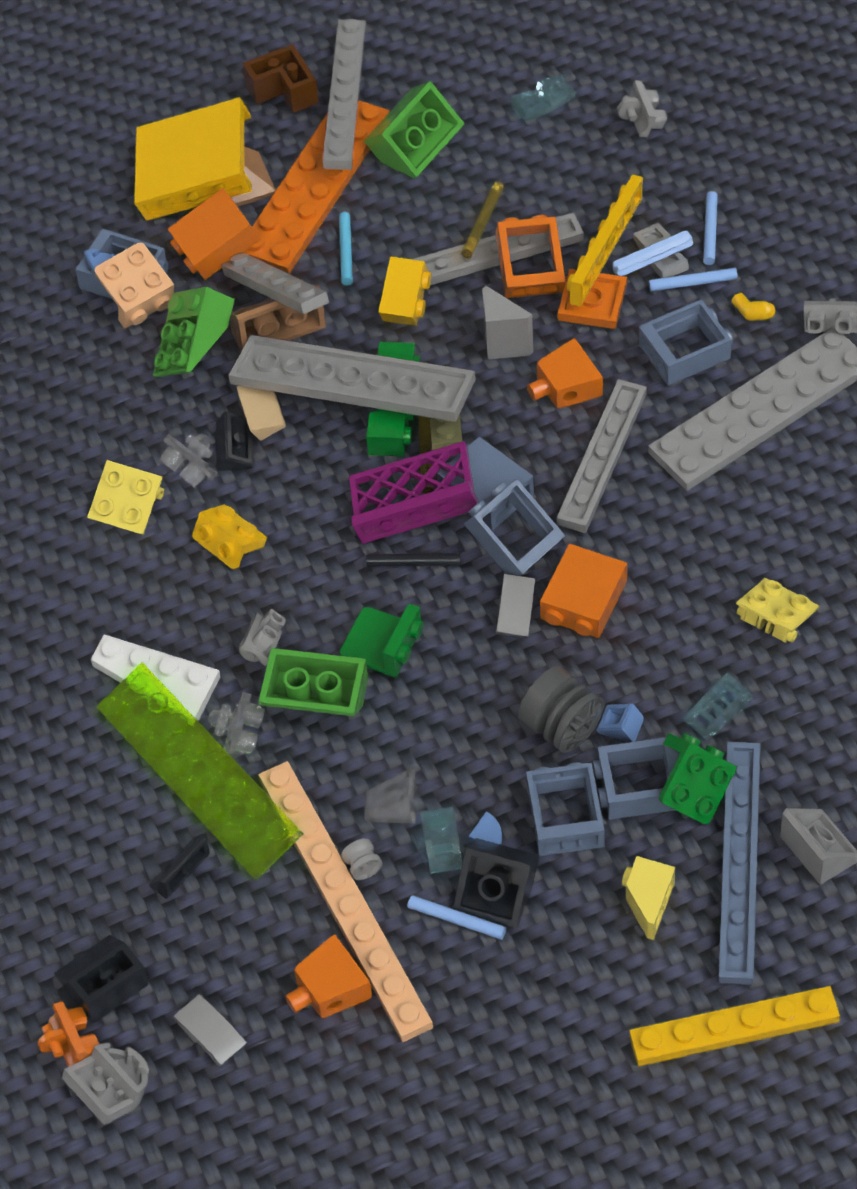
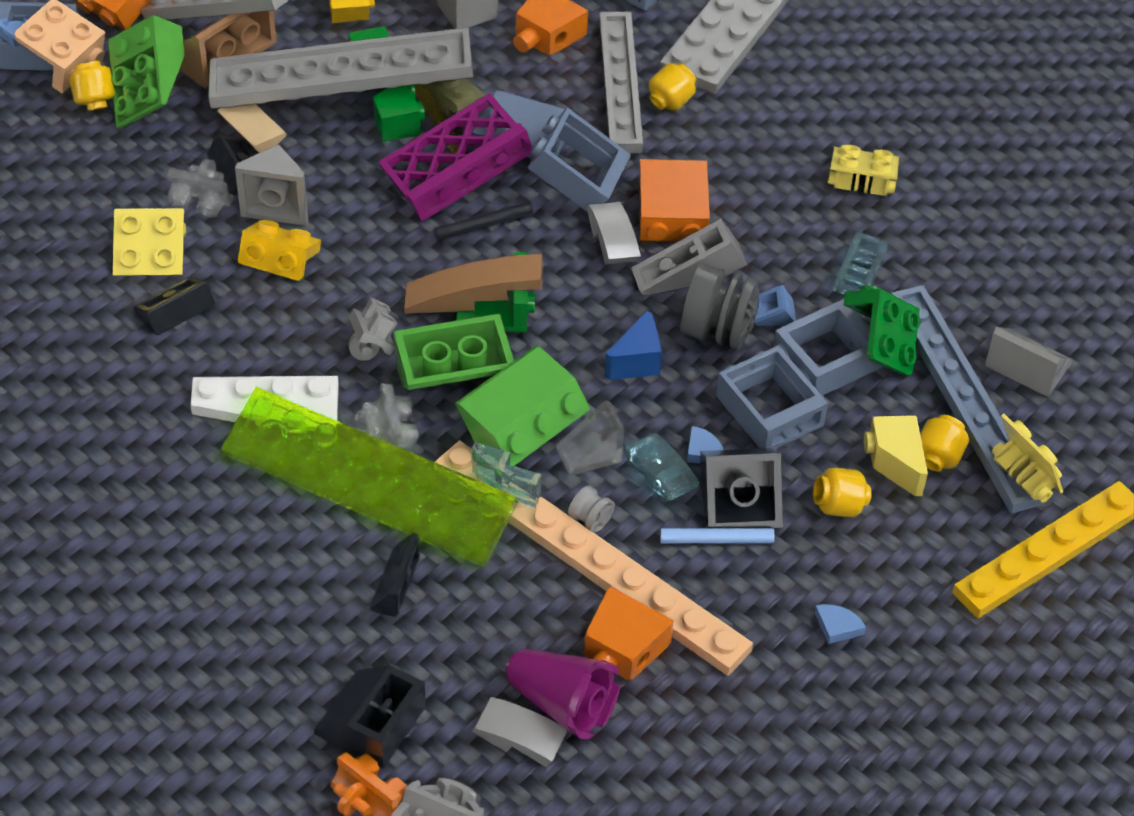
camera: 30 degrees left, 5 degrees down
none -> yellow head [69,61,115,111]
none -> black slope [133,276,215,335]
none -> light grey slope [235,145,308,226]
none -> medium nougat slope [404,253,543,314]
none -> bright green slope [455,346,590,468]
none -> clear light blue slope [472,442,541,508]
none -> magenta cone [506,648,620,739]
none -> blue slope [604,311,662,380]
none -> light grey slope [631,219,747,296]
none -> yellow head [648,63,696,111]
none -> yellow head [813,467,871,518]
none -> medium blue tile [814,604,866,644]
none -> yellow head [920,415,969,472]
none -> light yellow hinge [992,413,1063,503]

